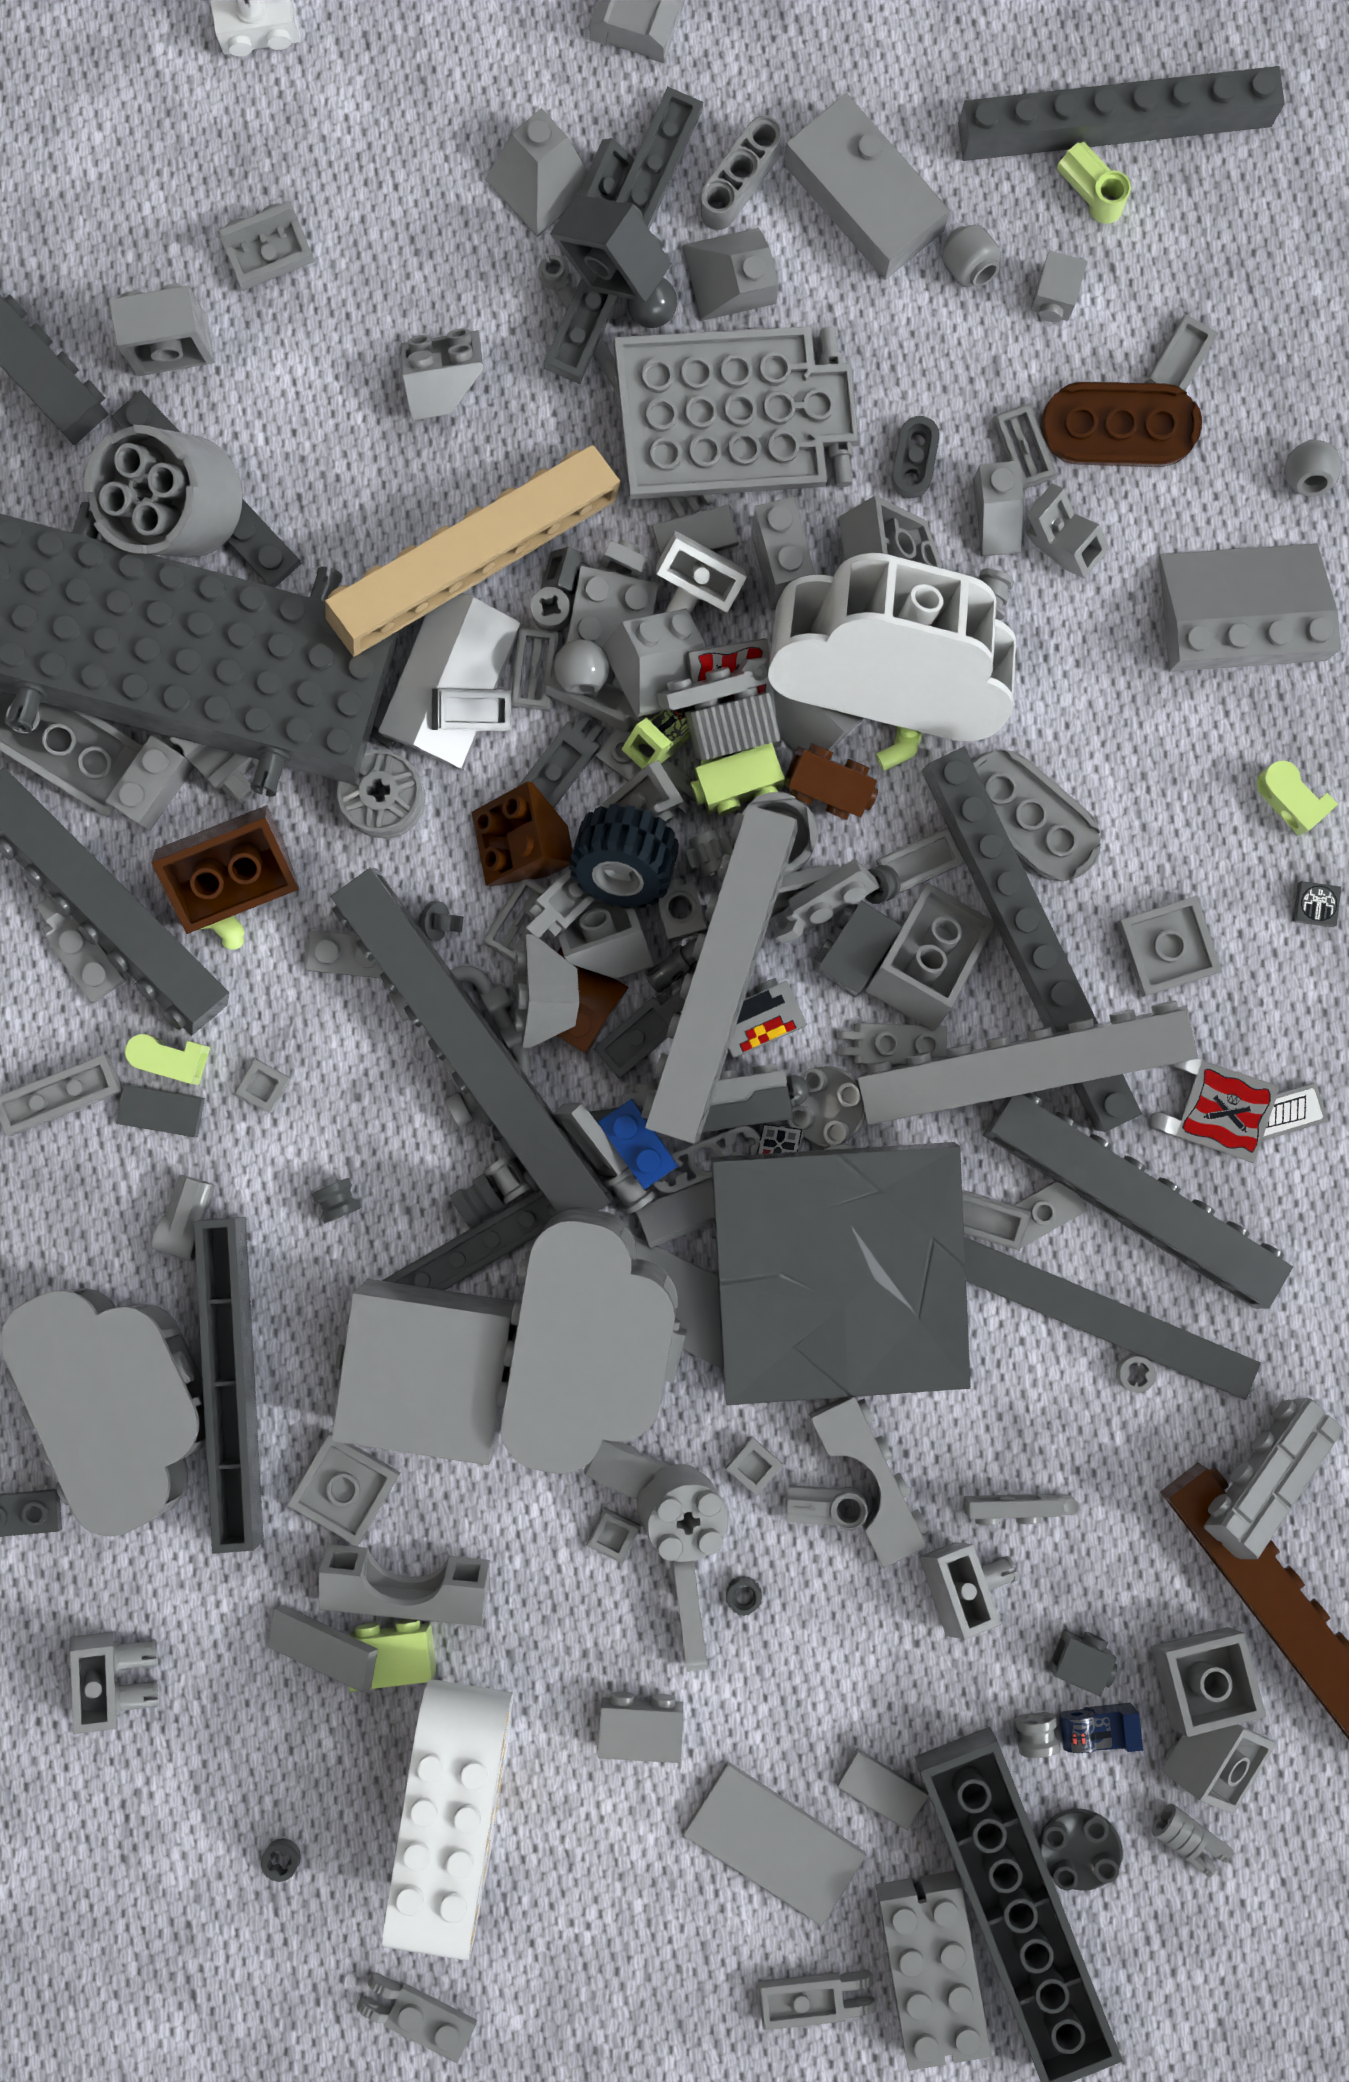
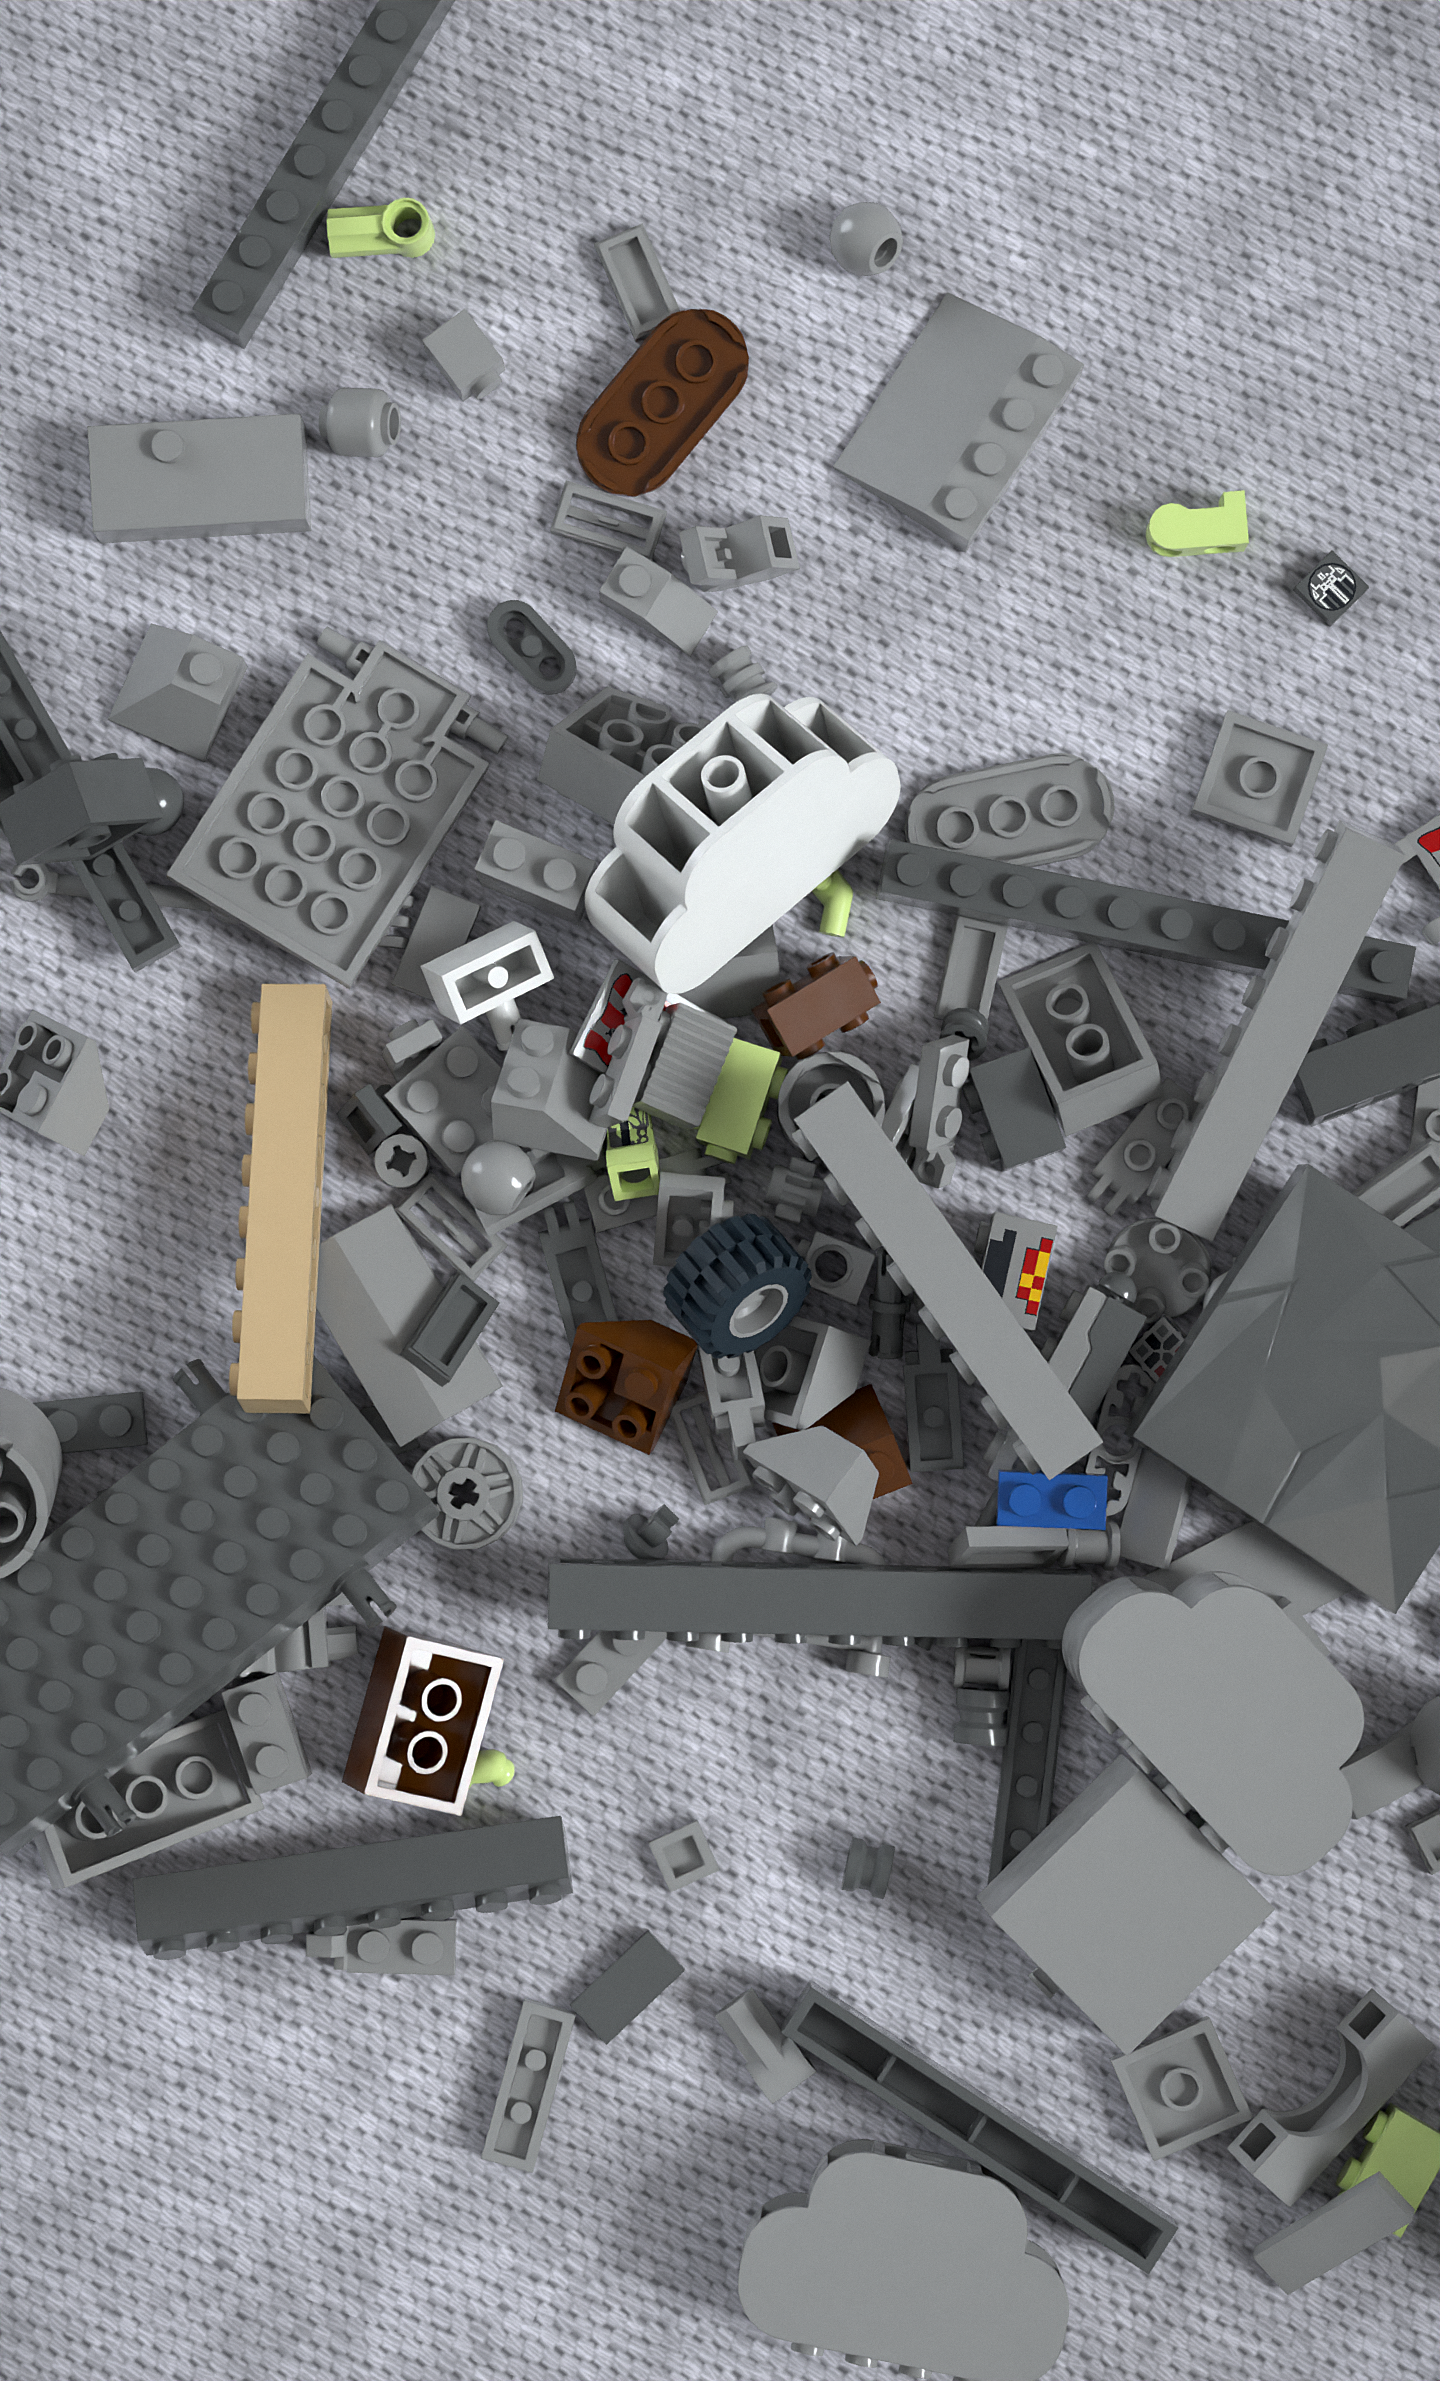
camera: 55 degrees left, 0 degrees up
yellowish green leg [125,1034,210,1085] -> none
light grey beam [701,116,782,230] -> none

